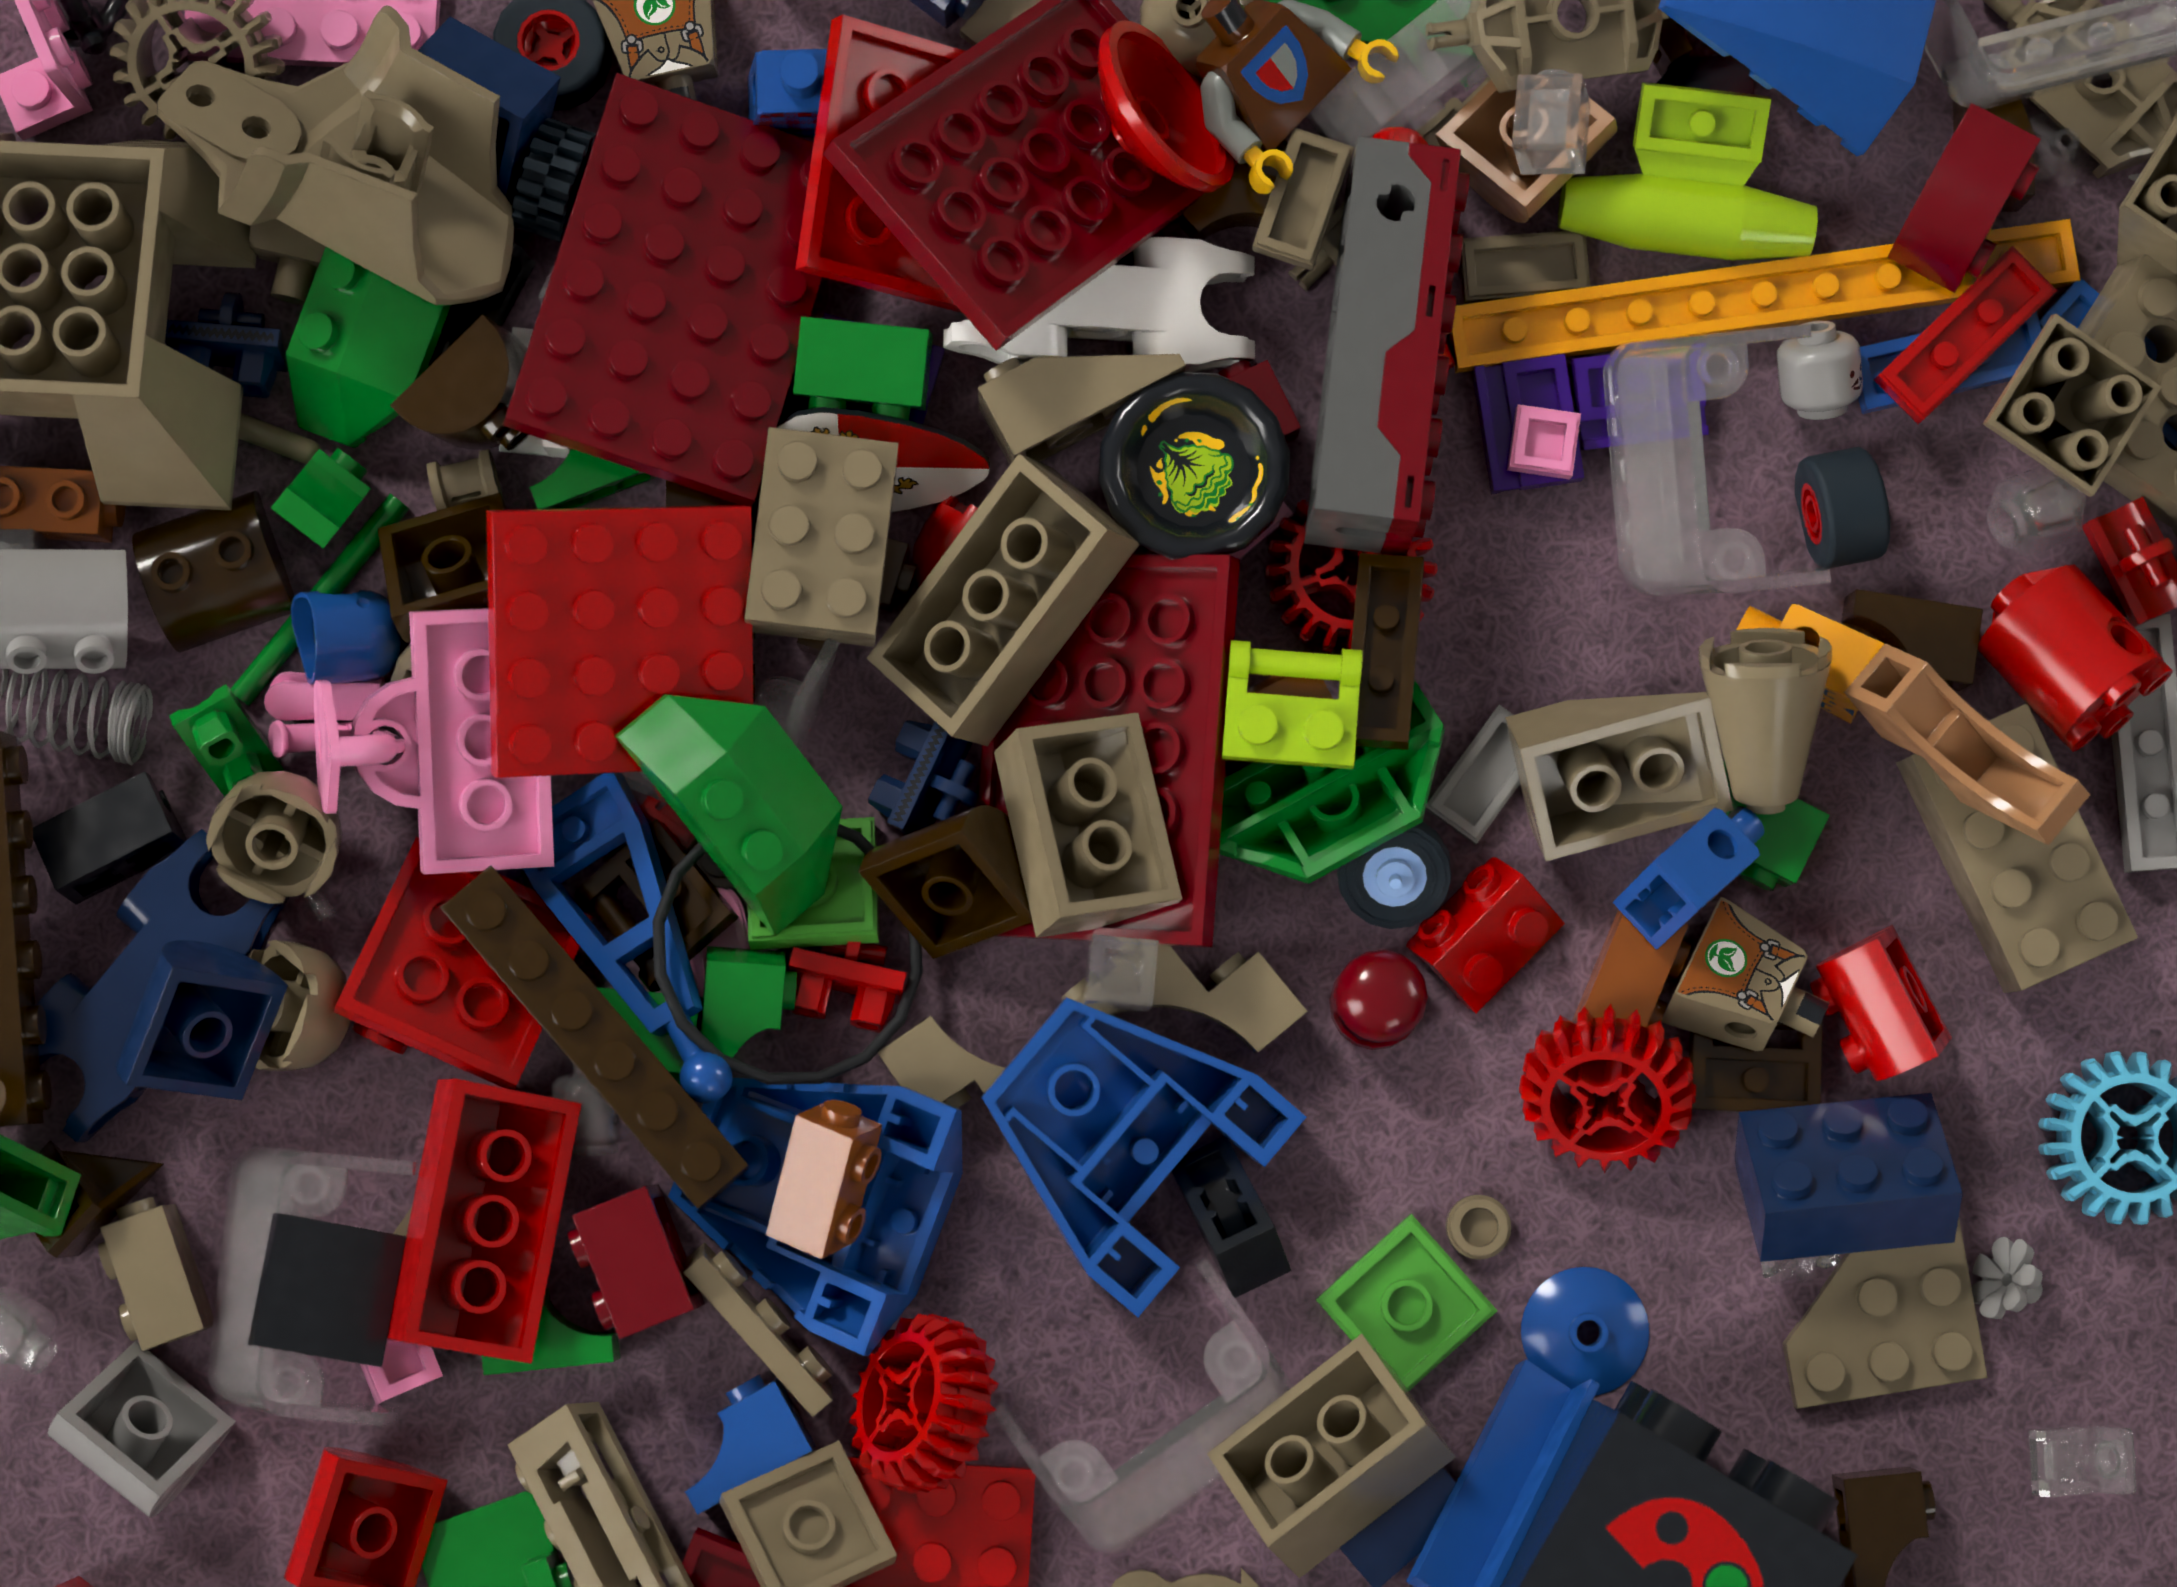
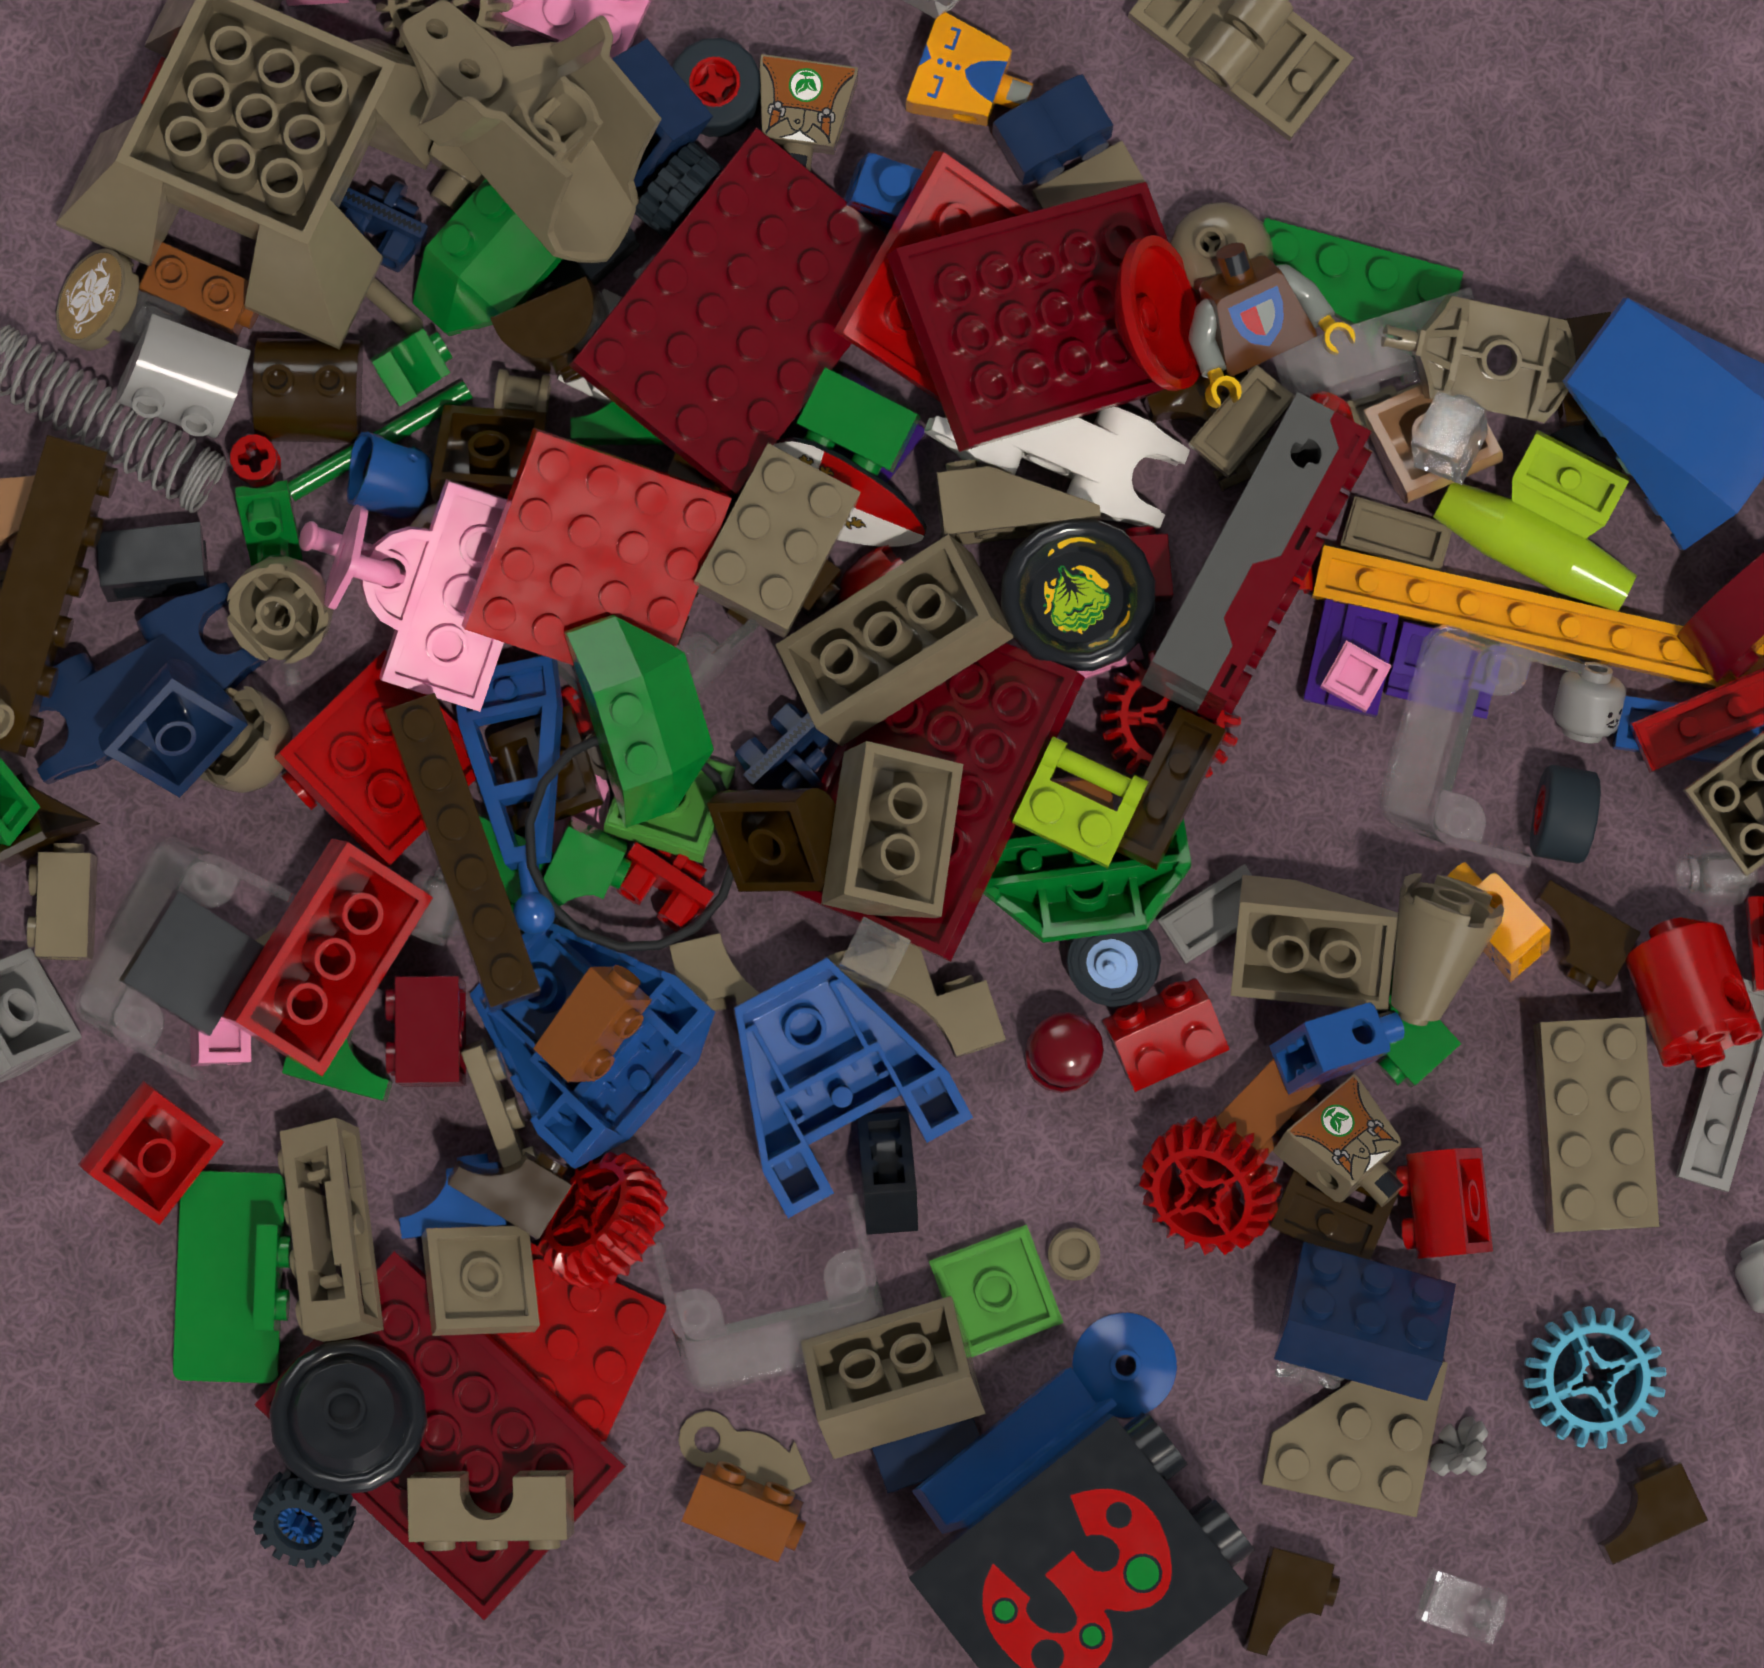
camera: 25 degrees right, 0 degrees up
bright pink bar [264,671,385,721] -> none
medium nougat arch [1844,643,2090,845] -> none
none -> red bush [230,434,281,487]
none -> dark brown arch [448,1151,572,1239]

